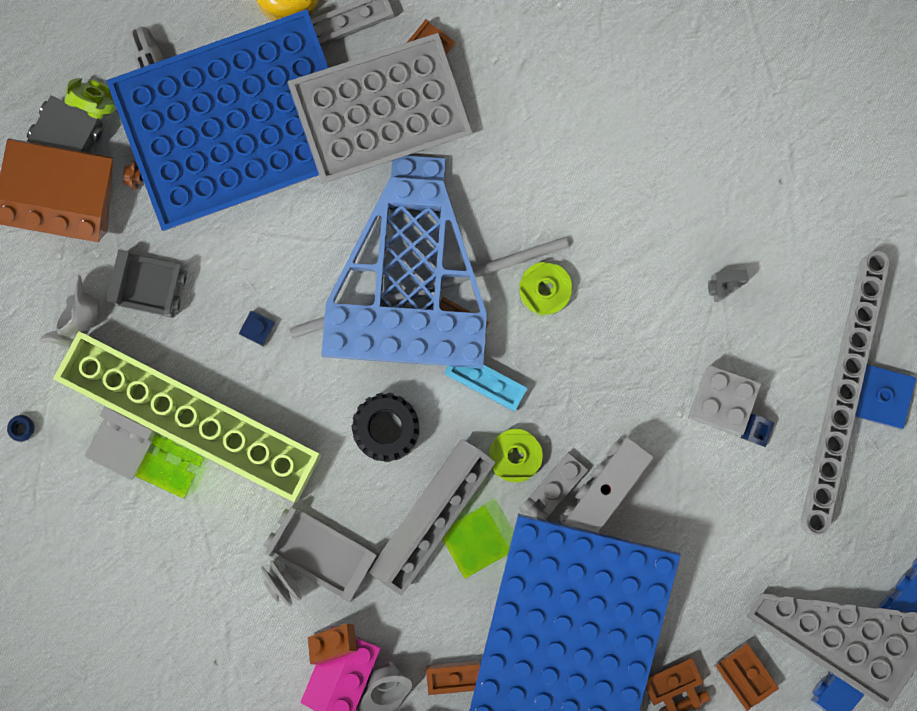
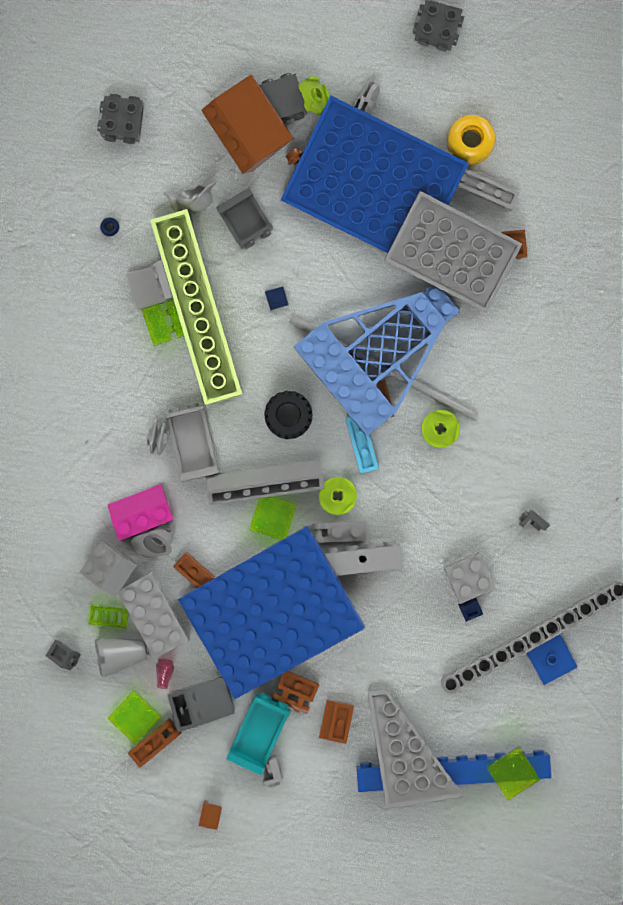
camera: 50 degrees right, 5 degrees up
dark orange plate [308,624,357,665] -> none

